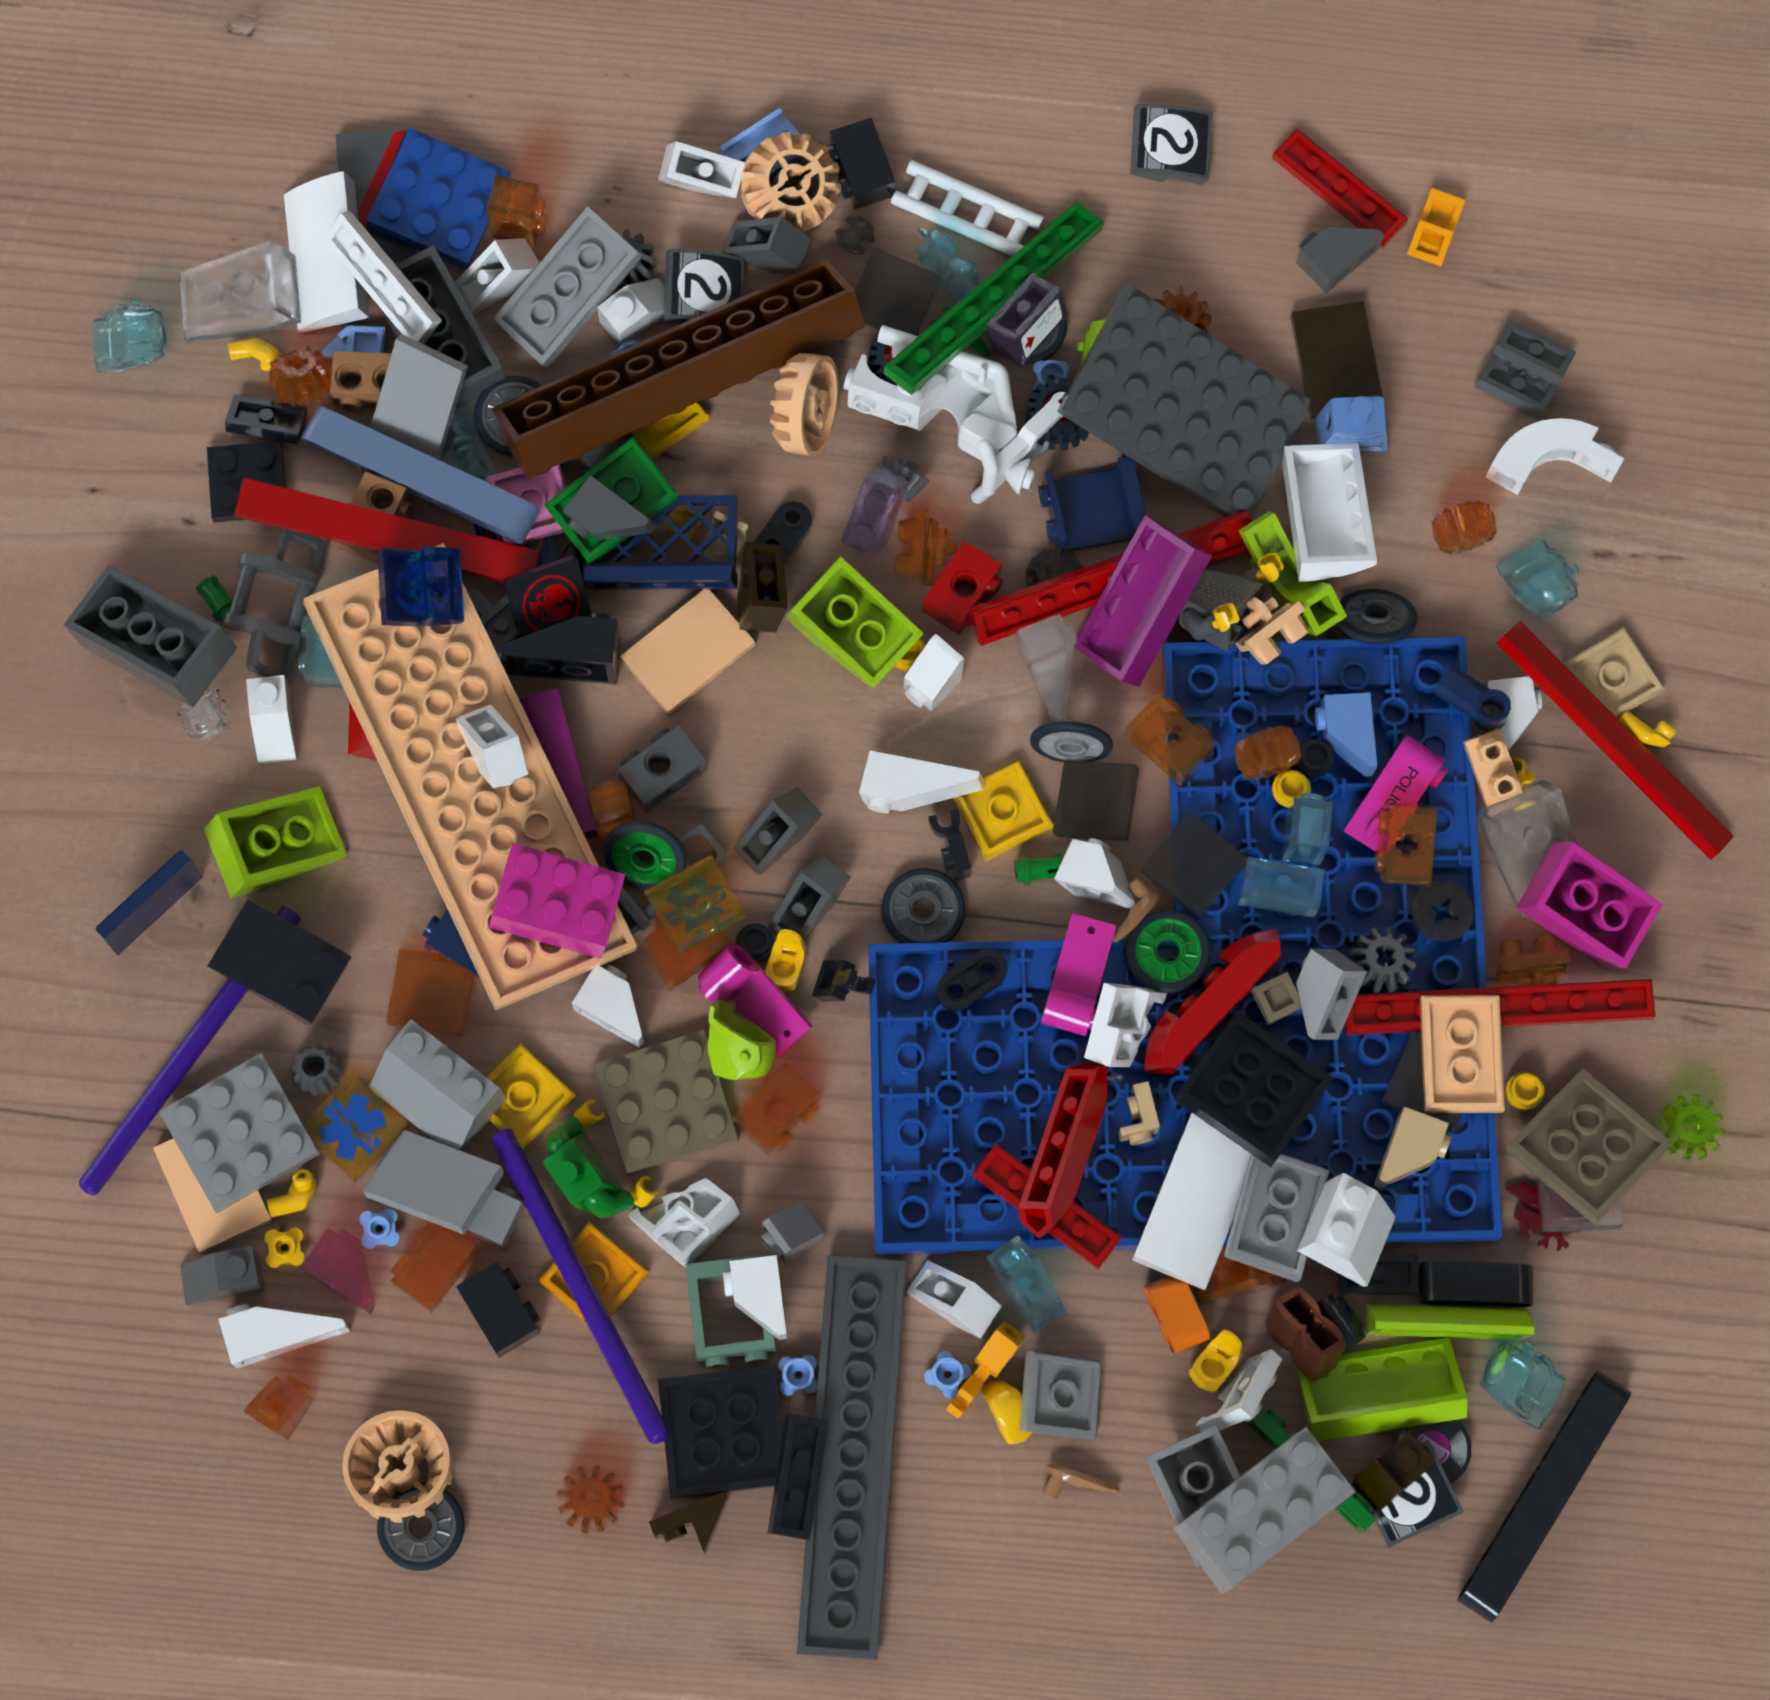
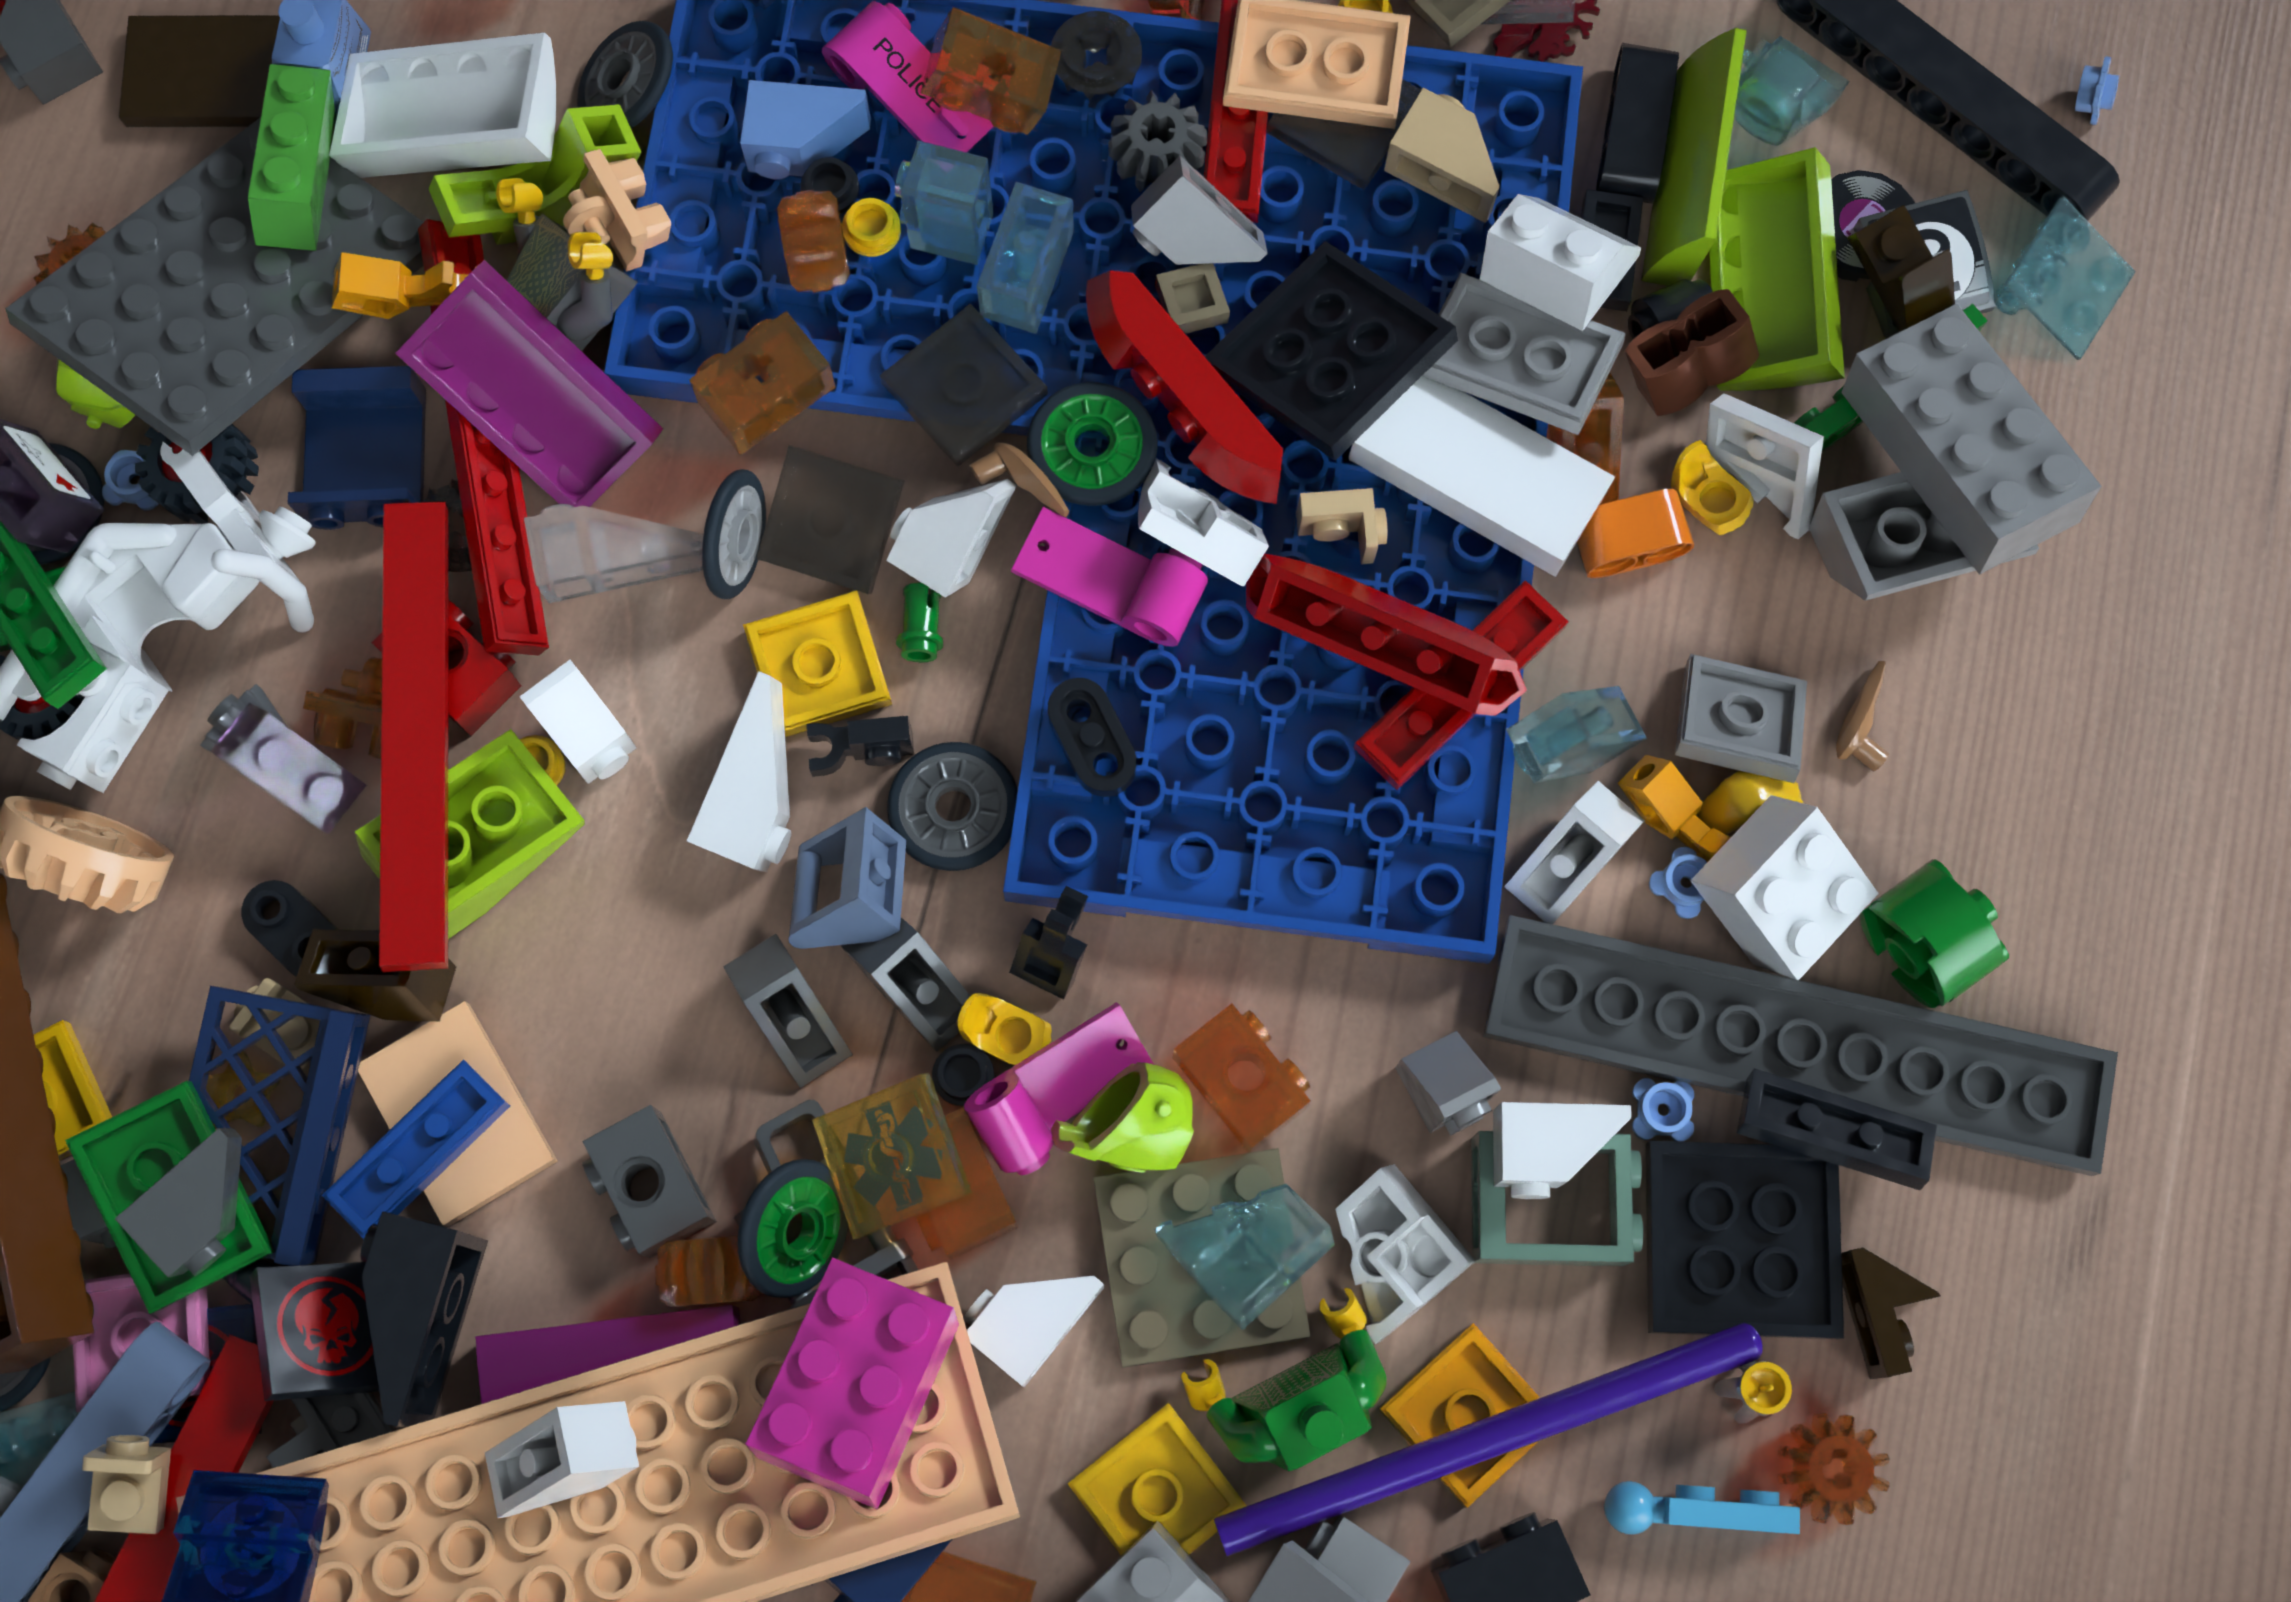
camera: 80 degrees left, 0 degrees up
none -> tan bracket [82,1435,171,1534]
none -> bright green brick [248,64,336,251]
none -> blue tile [322,1059,510,1239]
none -> light orange piece [331,252,476,319]
none -> red tile [379,502,448,972]
none -> sand blue tile [788,807,906,949]
none -> clear light blue slope [1154,1184,1335,1330]
none -> medium azure plate [1604,1481,1800,1535]
none -> white brick [1690,795,1879,980]
none -> yellow piece [1714,1361,1792,1423]
none -> green brick [1860,859,2009,1009]
none -> clear light blue hinge [1996,196,2136,360]
none -> light blue plate [2075,56,2119,125]

